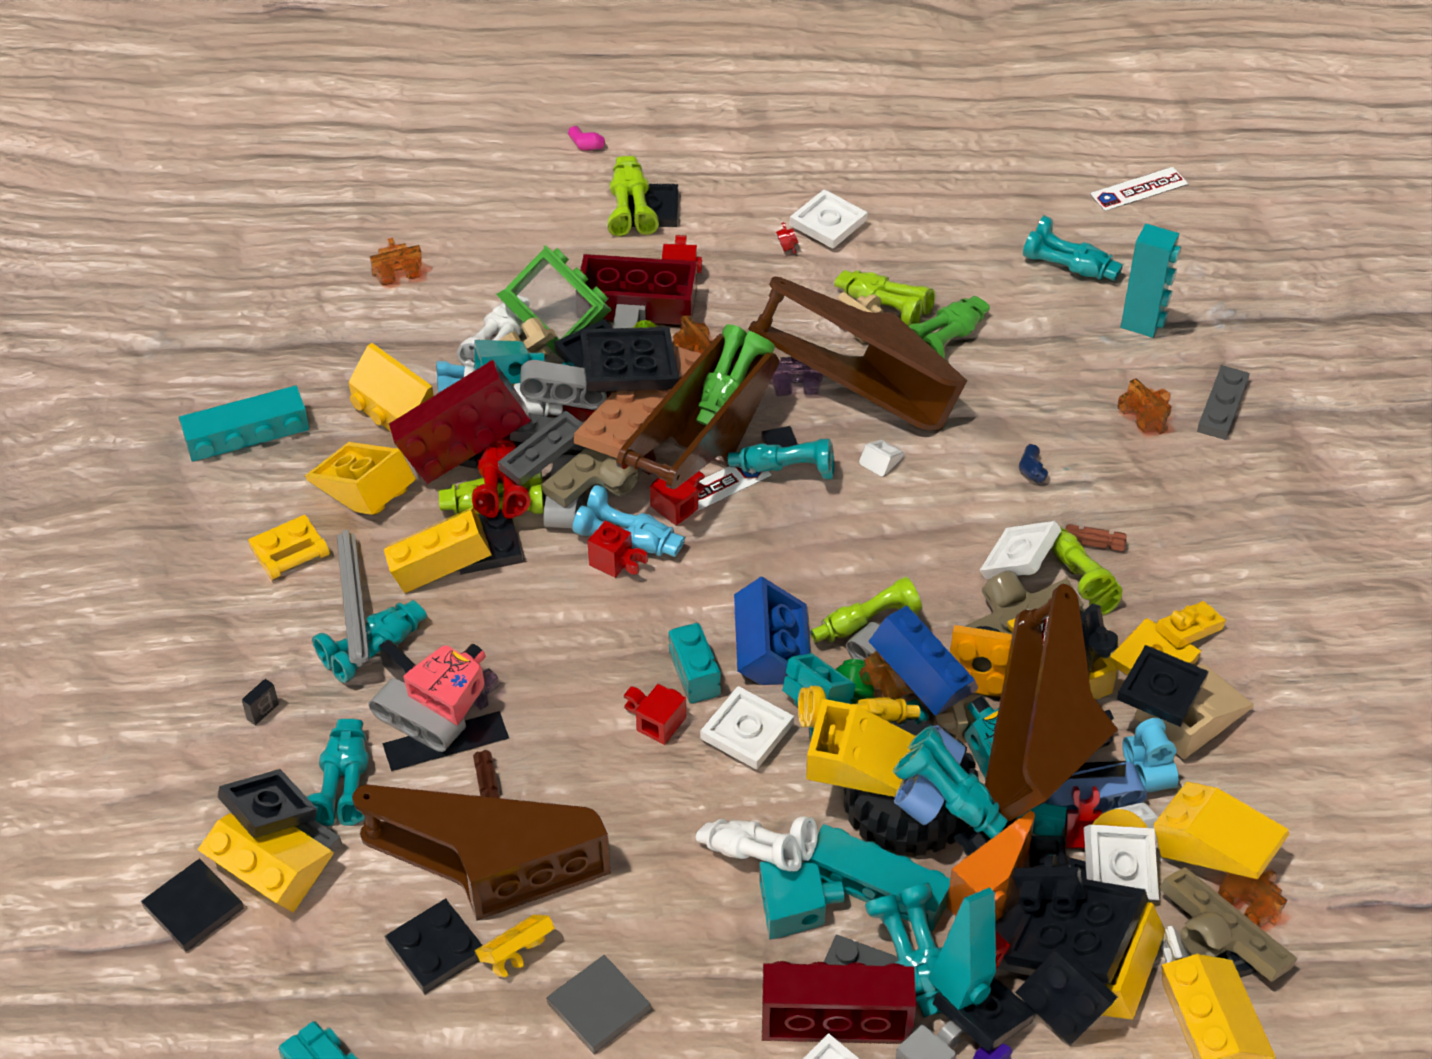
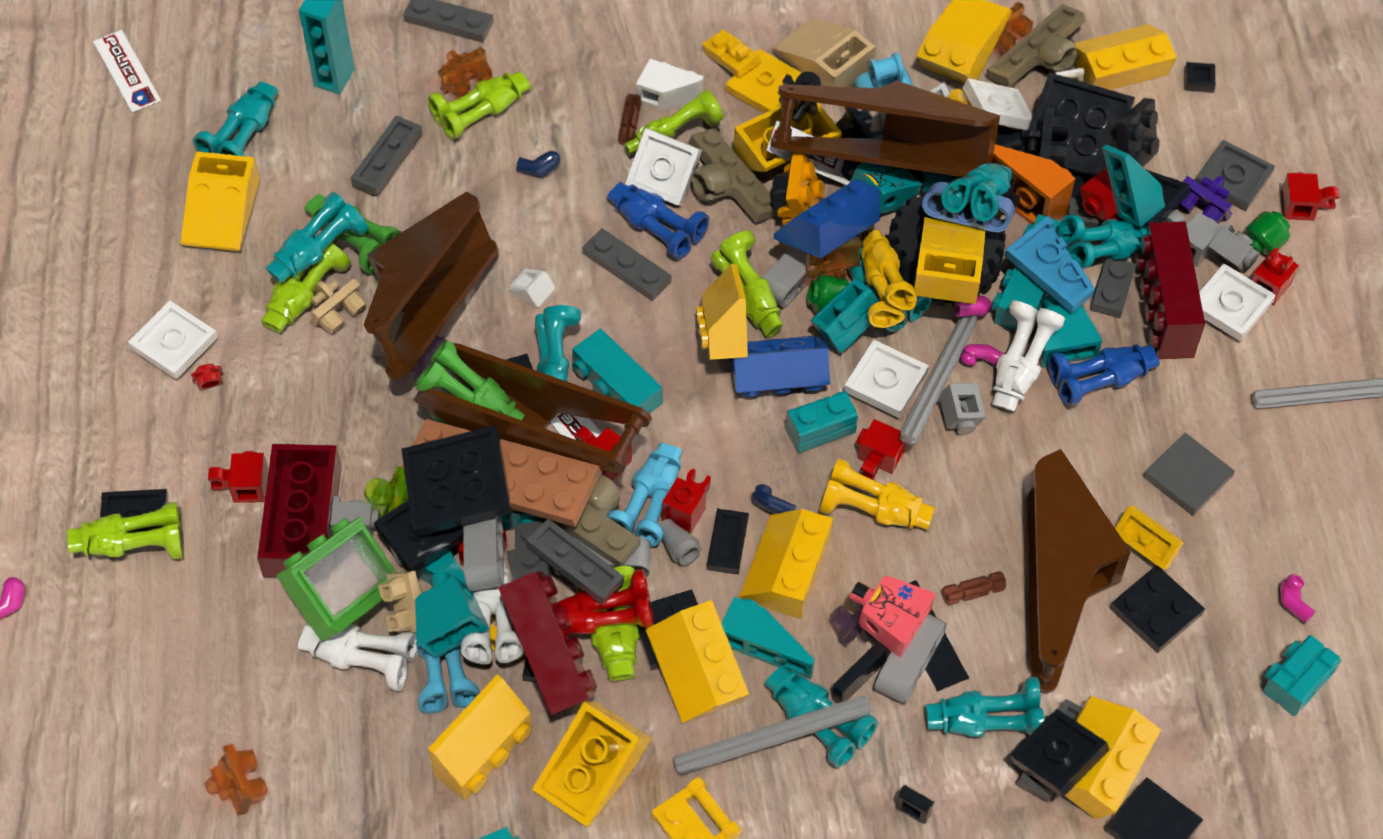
camera: 95 degrees left, 10 degrees up
clear orange hips [672,315,712,354] -> none
black plate [1117,645,1209,727] -> none
none -> yellow slope [180,151,260,252]
none -> teal piece [265,192,369,283]
none -> dark grey plate [350,115,422,196]
none -> lime piece [427,71,531,140]
none -> teal brick [572,328,663,414]
none -> dark grey plate [582,228,672,301]
none -> blue piece [607,182,709,259]
none -> white slope [636,59,704,111]
none -> light grey cone [659,519,701,565]
none -> yellow slope [696,264,748,360]
none -> black tile [707,508,749,575]
none -> teal slope [722,597,815,679]
none -> yellow slope [739,509,833,619]
none -> dark blue arm [752,484,796,514]
none -> yellow piece [819,458,935,530]
none -> light grey axle [900,315,978,445]
none -> light grey brick [937,383,986,434]
none -> dark pink arm [954,295,991,317]
none -> dark pink arm [960,344,1005,366]
none -> dark azure wing [1005,216,1095,313]
none -> blue piece [1048,344,1160,406]

